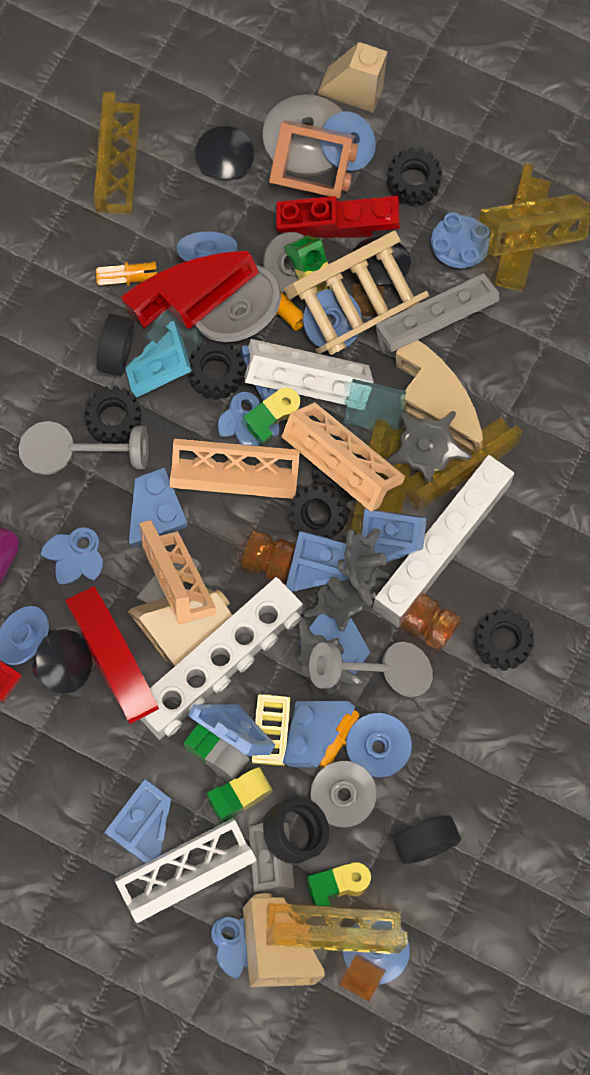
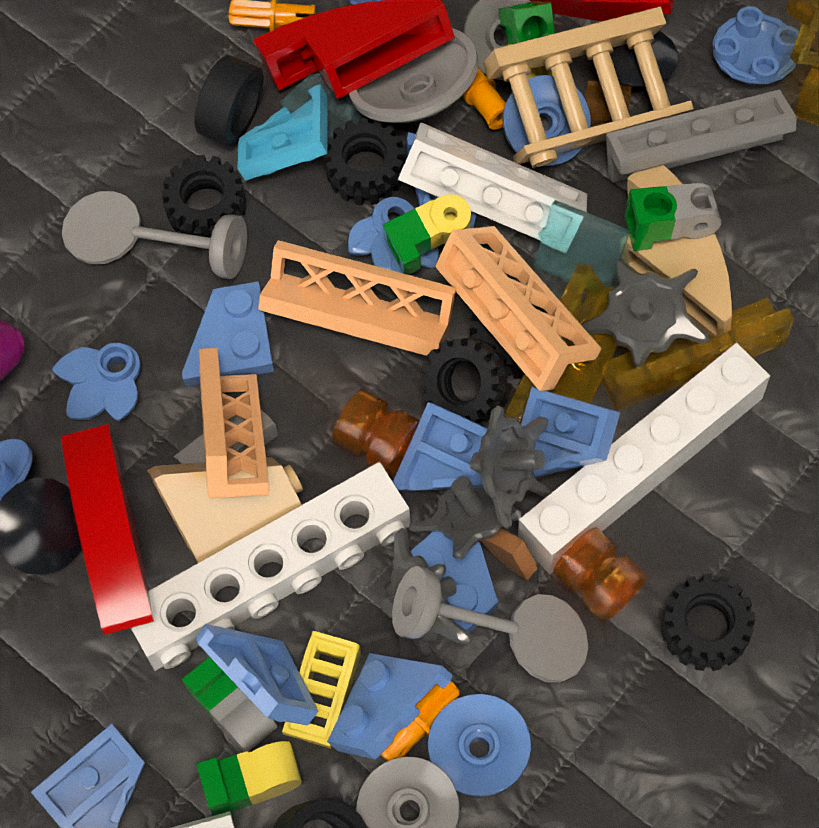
camera: 20 degrees right, 5 degrees down
none -> medium nougat tile [481,528,538,581]
none -> leg [624,183,721,251]

